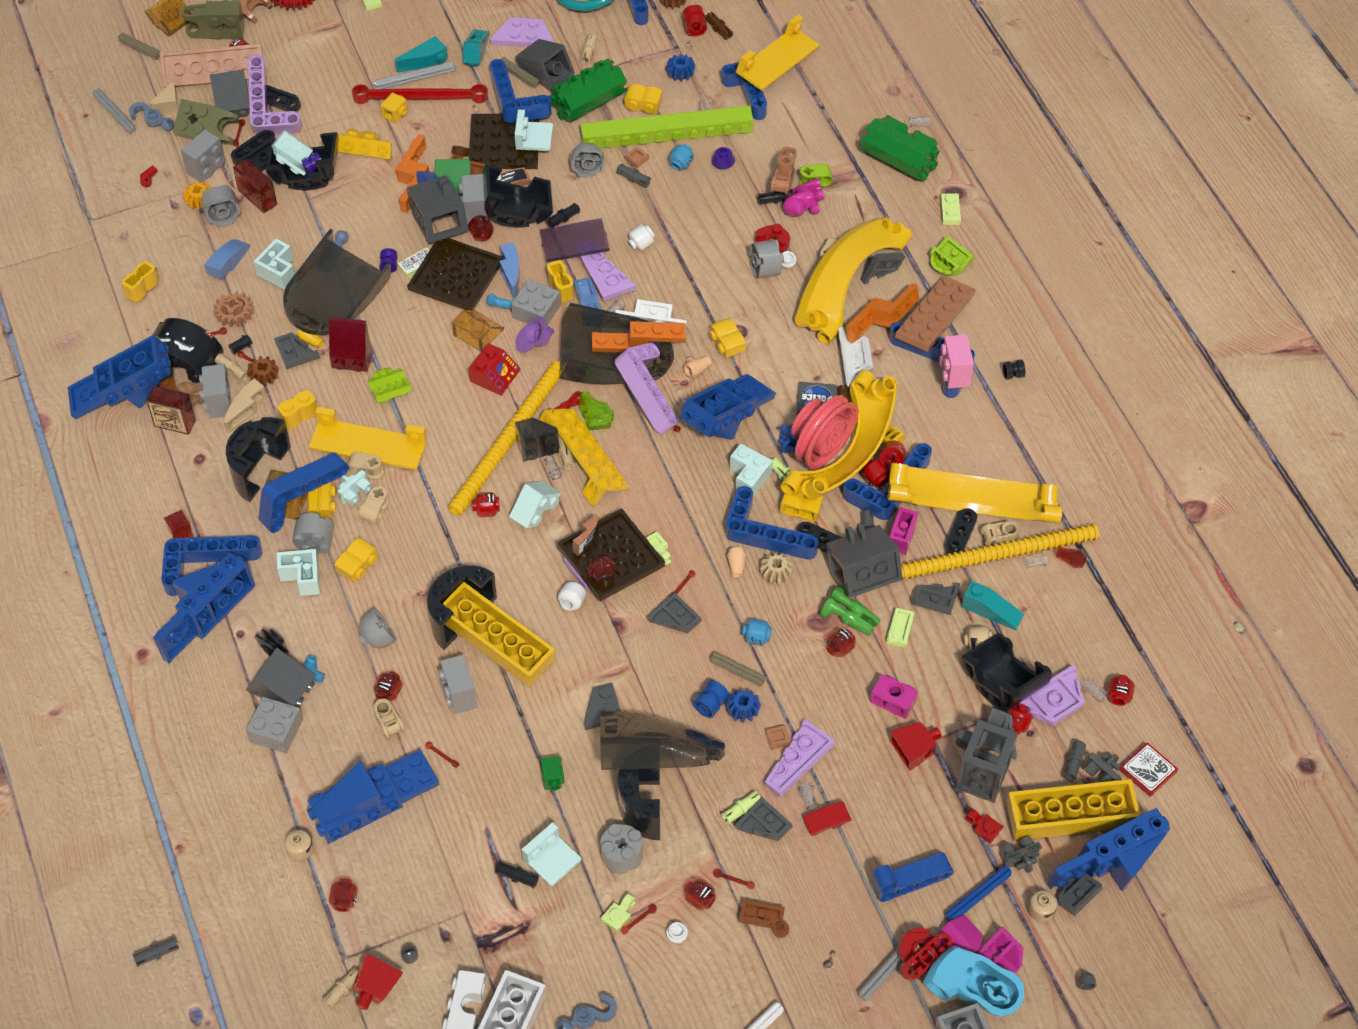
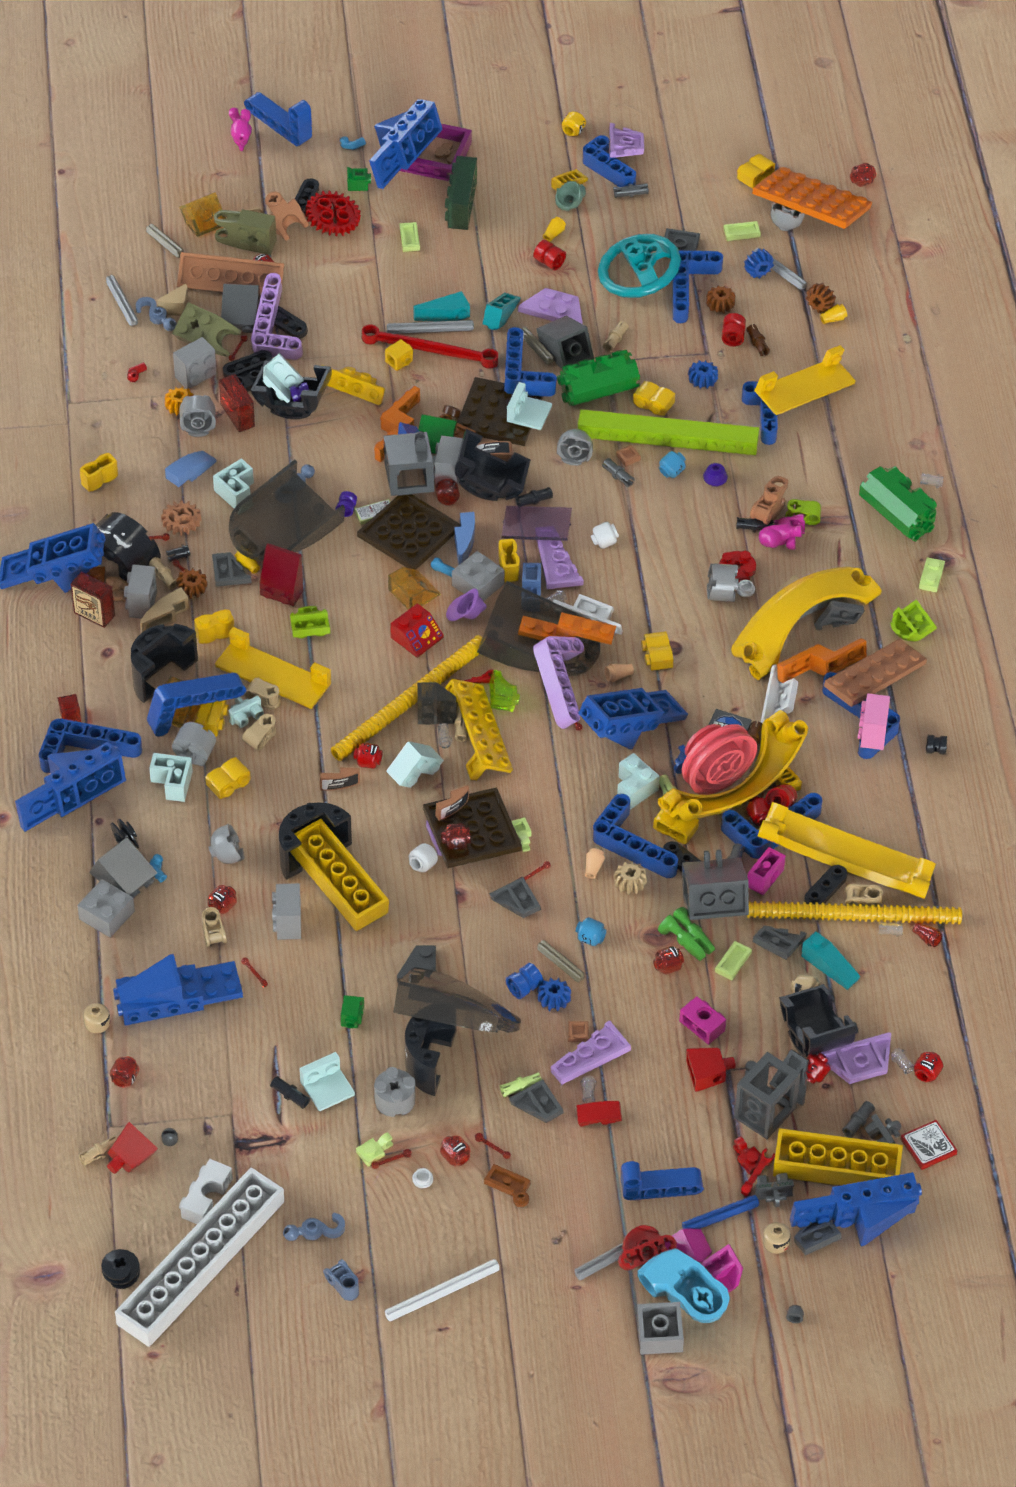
camera: 15 degrees right, 5 degrees down
none -> slope [320,767,360,791]
none -> red piece [741,1148,775,1196]

